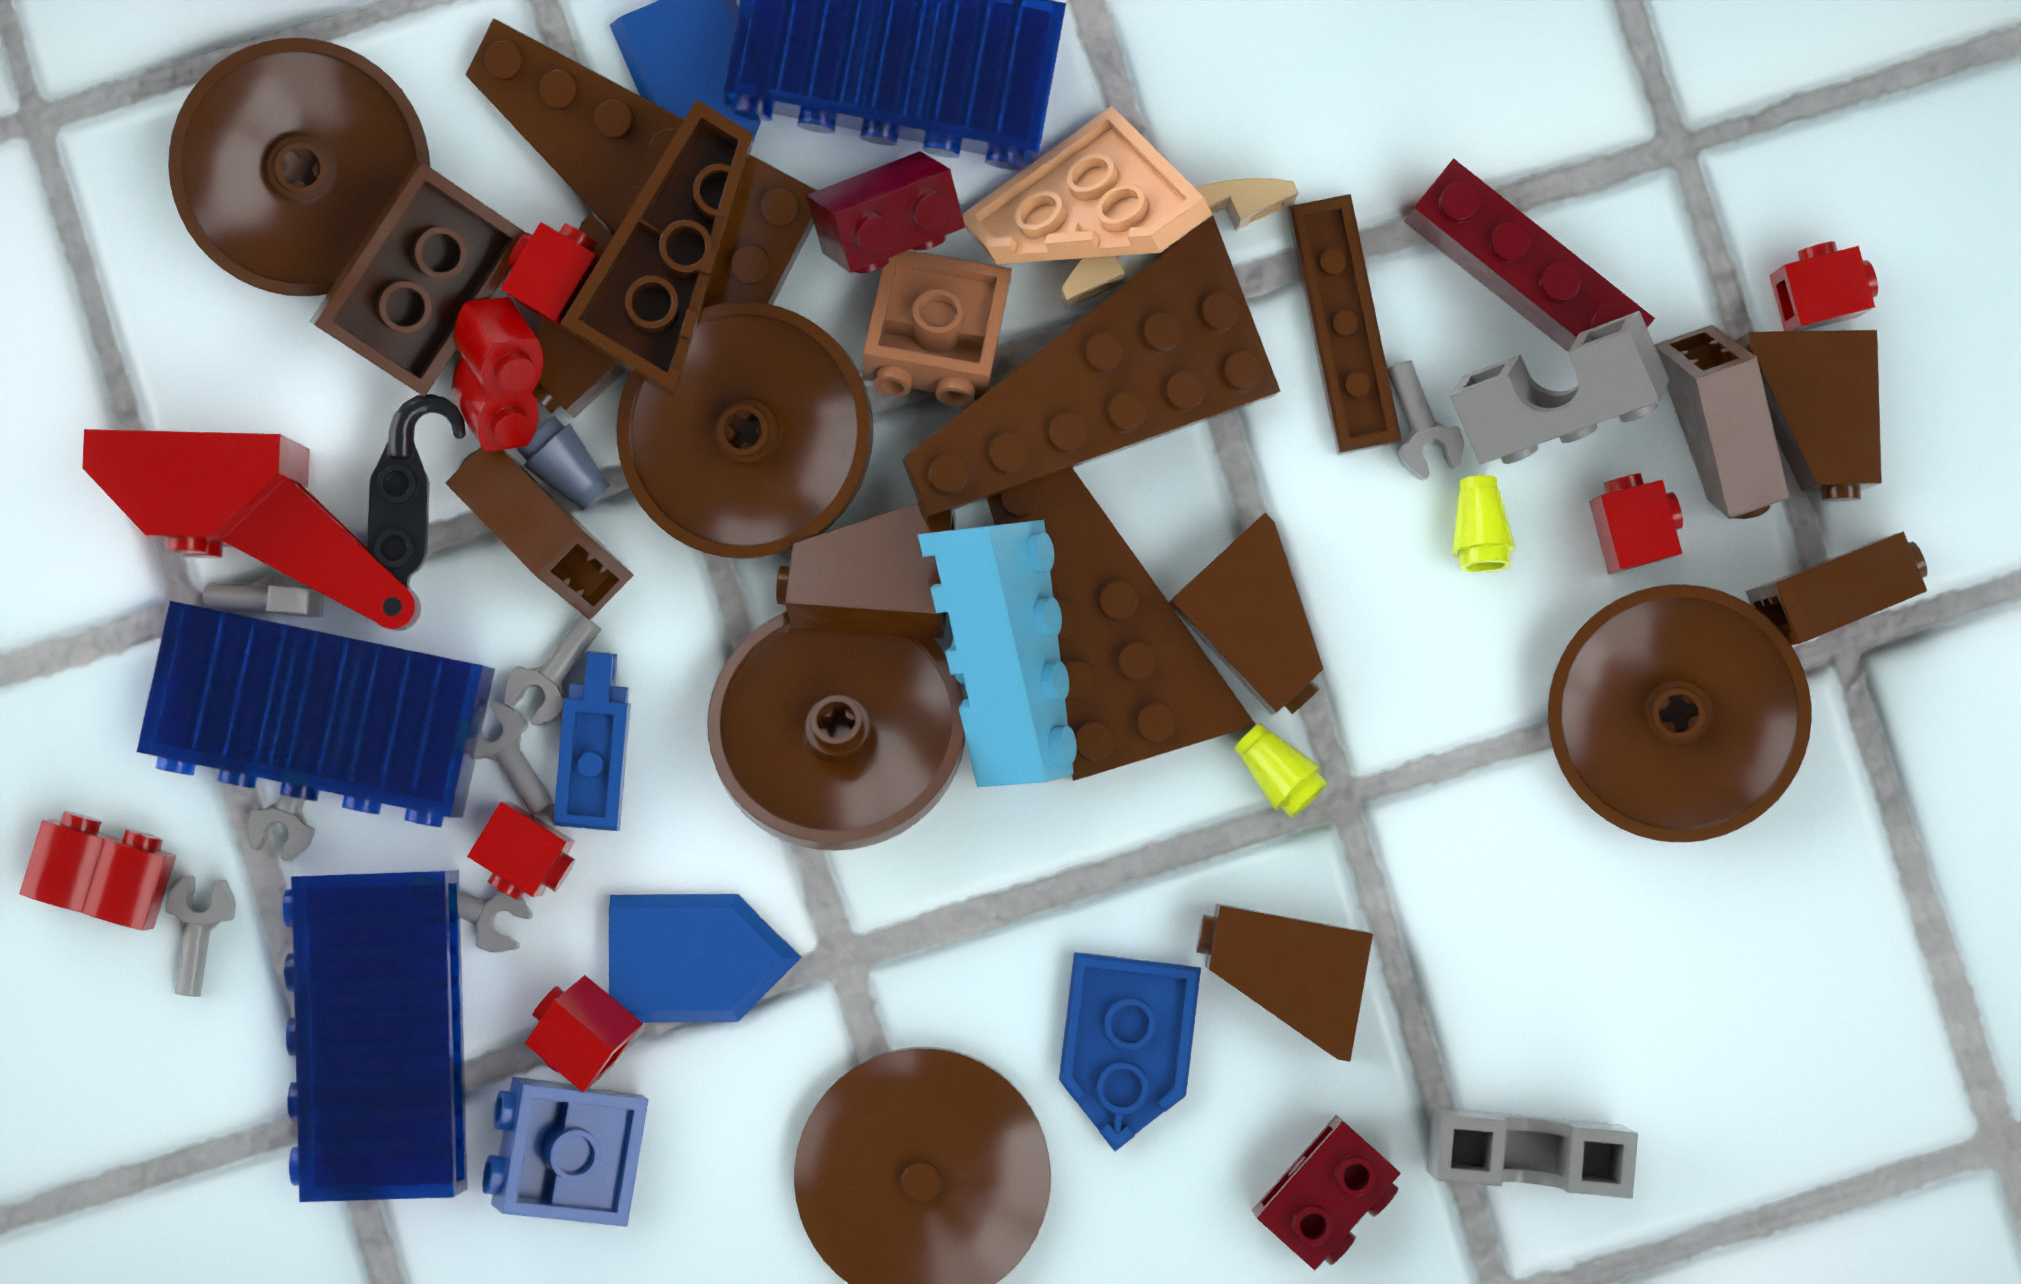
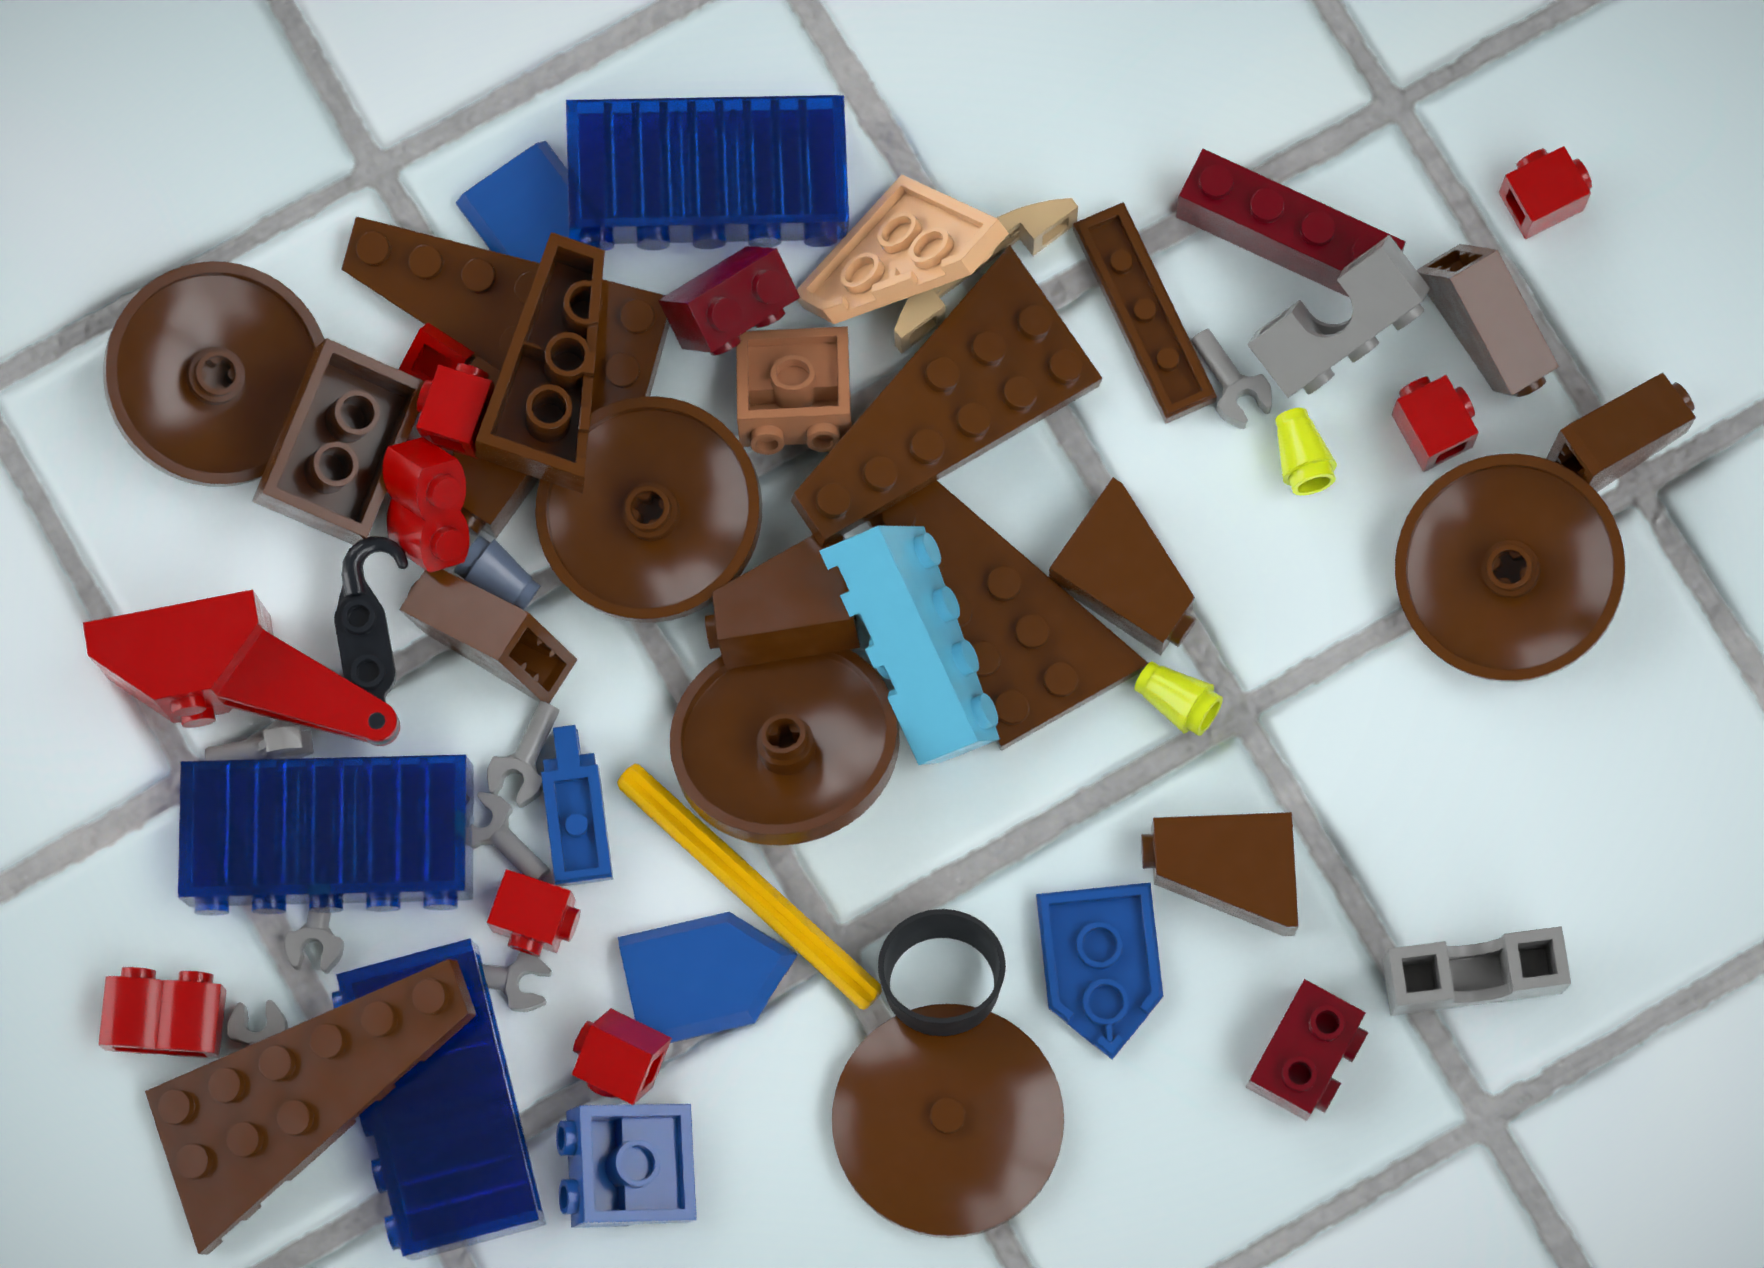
camera: 10 degrees left, 10 degrees down
reddish brown slope [1735,330,1882,502] -> none
none -> reddish brown wing [145,959,477,1255]
none -> red plate [398,323,475,381]
none -> yellow axle [617,763,882,1010]
none -> black tyre [878,909,1006,1036]

